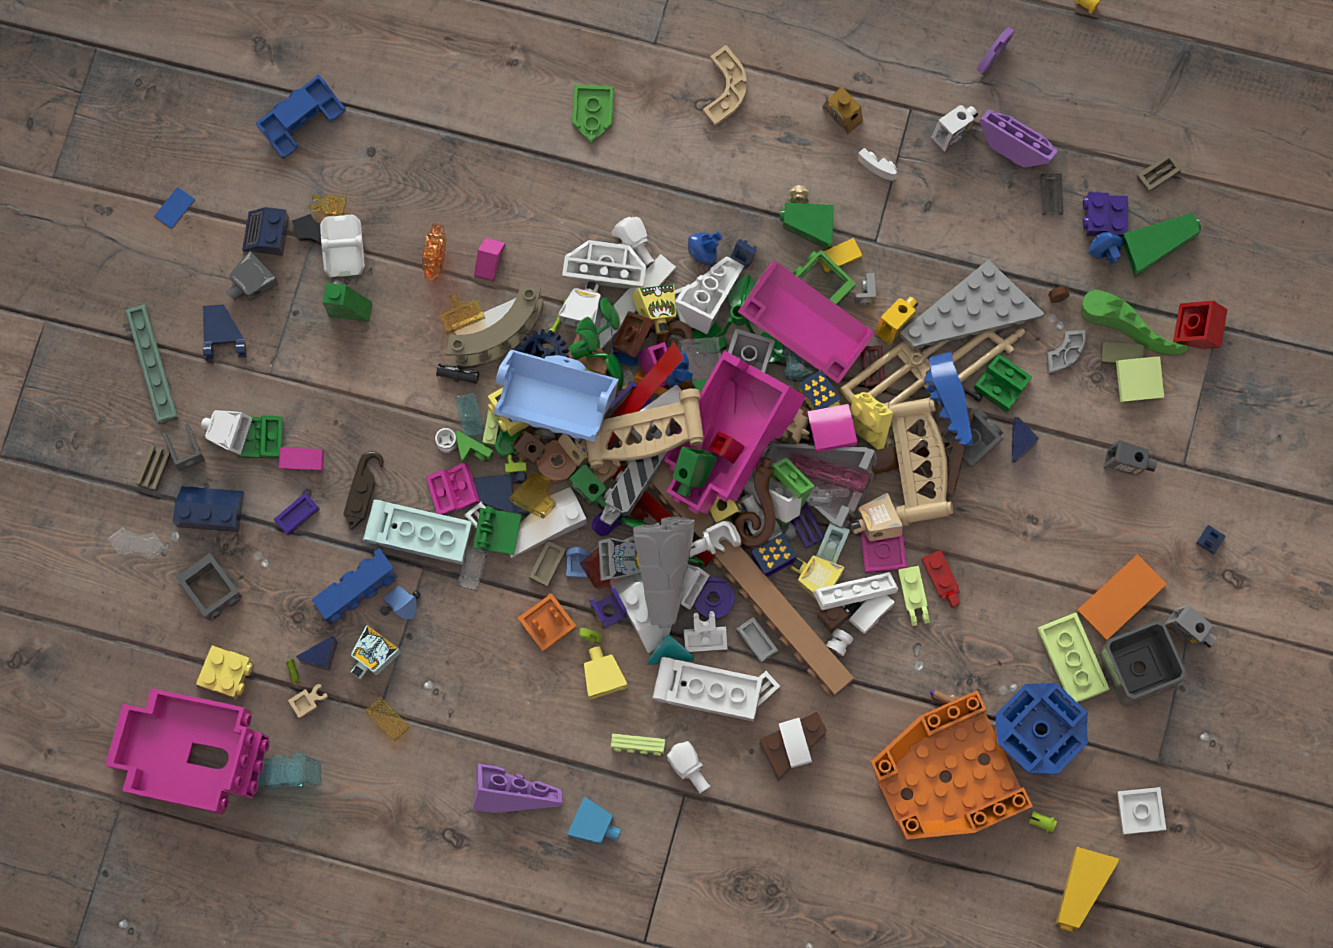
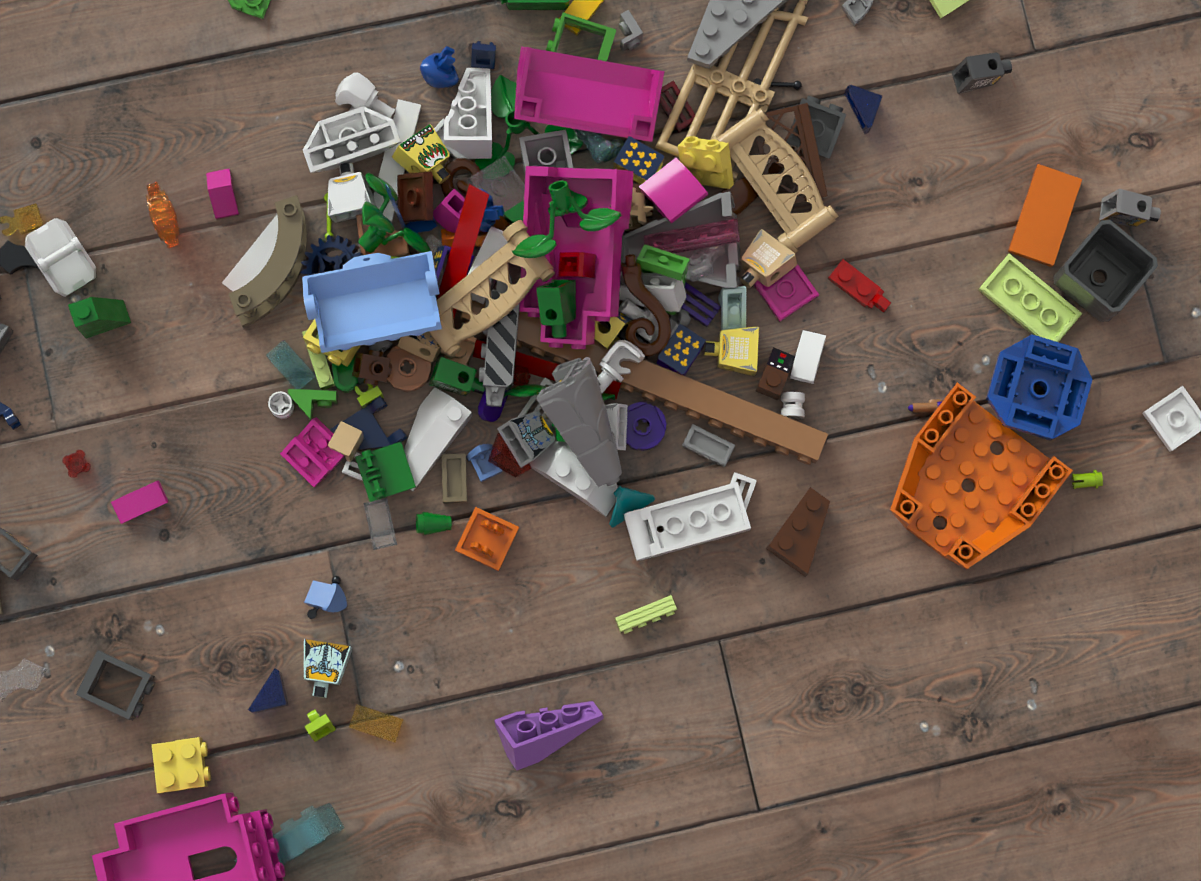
camera: 40 degrees left, 5 degrees up
dark blue slope [173,486,244,532] -> none
white torso [201,410,253,454] -> none
green slope [238,415,283,458] -> none
dark purple tile [274,492,319,536] -> none
lime piece [286,654,300,687] -> none
tan plate [288,684,328,719] -> none
blue wedge [312,548,397,623] -> none
dark brown plate [343,451,384,530] -> none
light aqua hinge [363,500,473,565] -> none
black pin [436,363,480,384] -> none
clear yellow plate [439,293,485,334] -> none
clear yellow tile [509,471,556,519] -> none
dark azure torso [567,797,621,845] -> none
lime tile [579,628,602,643] -> none
light yellow torso [584,646,628,700] -> none
dark purple piece [589,586,628,630] -> none
white piece [667,741,710,794] -> none
white plate [684,611,727,652] -> none
white slope [779,718,812,768] -> none
white tile [814,572,898,610] -> none
yellow torso [875,297,918,346] -> none
yellowish green hinge [898,566,930,626] -> none
blue animal [924,352,973,446] -> none
green slope [973,354,1032,412] -> none
yellow slope [1056,847,1119,932] -> none
dark blue tile [1196,525,1226,555] -> none
none -> clear red plate [62,450,91,478]
none -> lime tile [305,709,336,742]
none -> tan panel [328,421,364,462]
none -> green cone [416,512,452,536]
none -> green plant [512,181,622,258]

